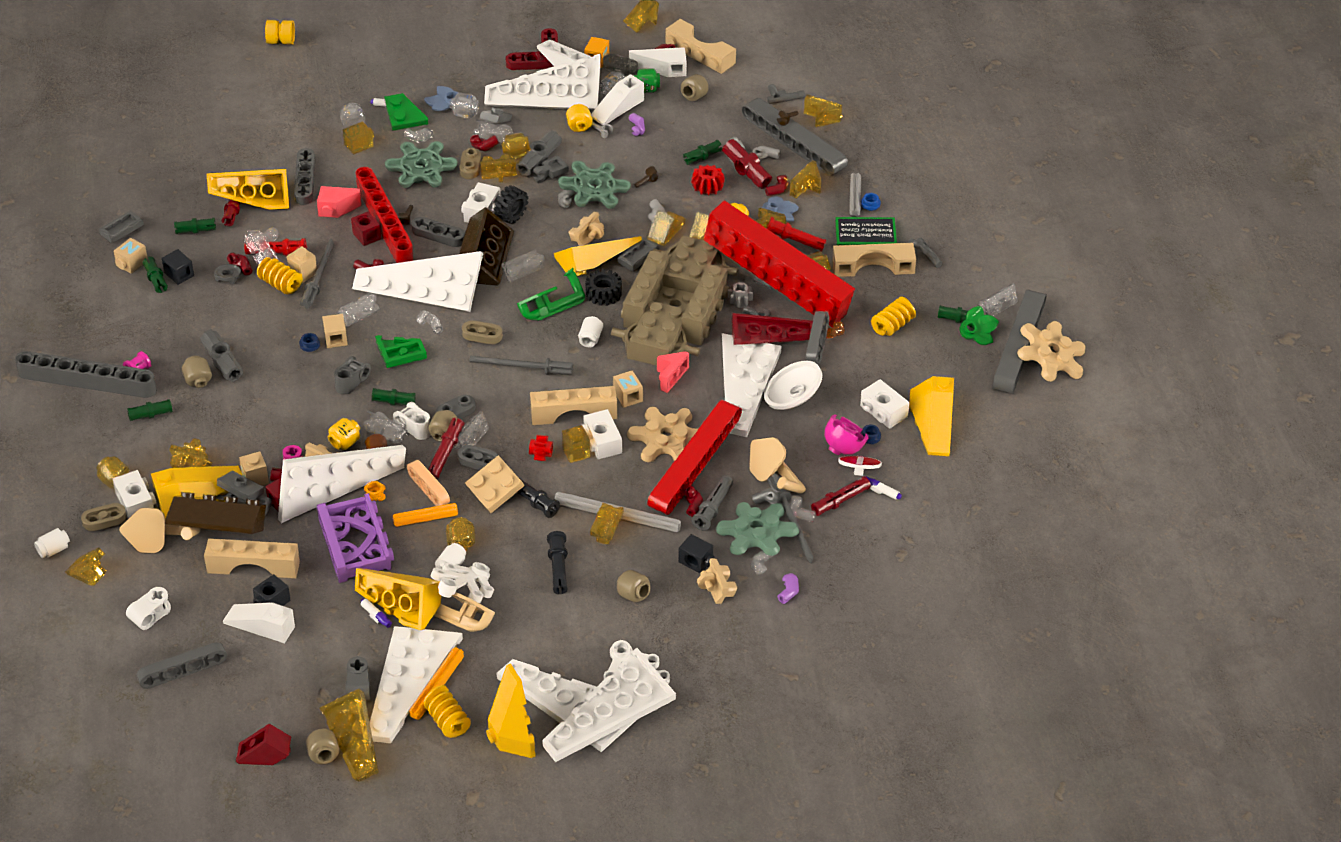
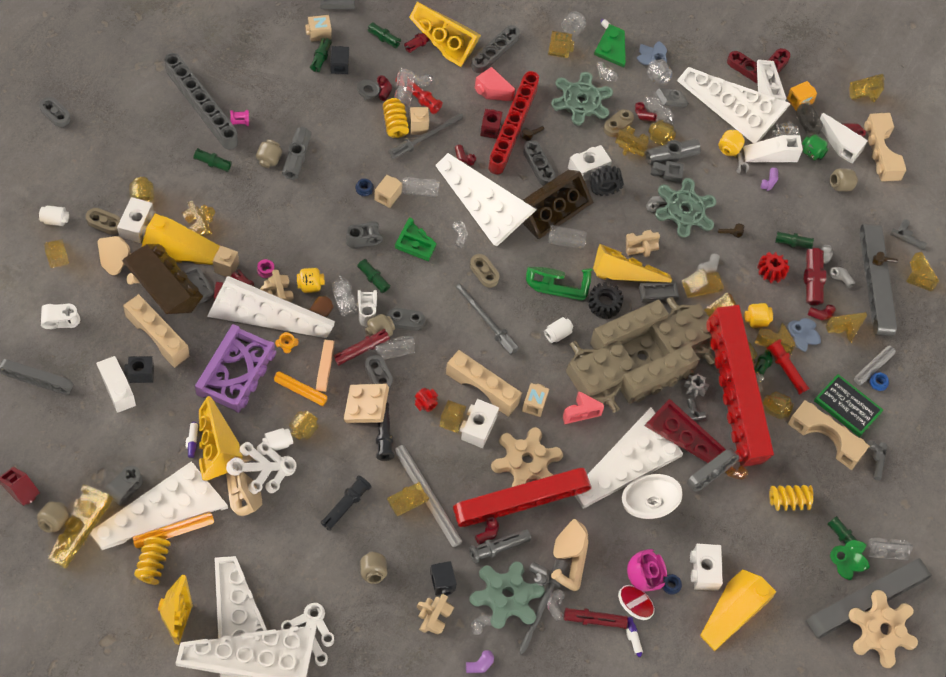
camera: 35 degrees right, 15 degrees up
dark grey plate [217,471,264,501] -> none

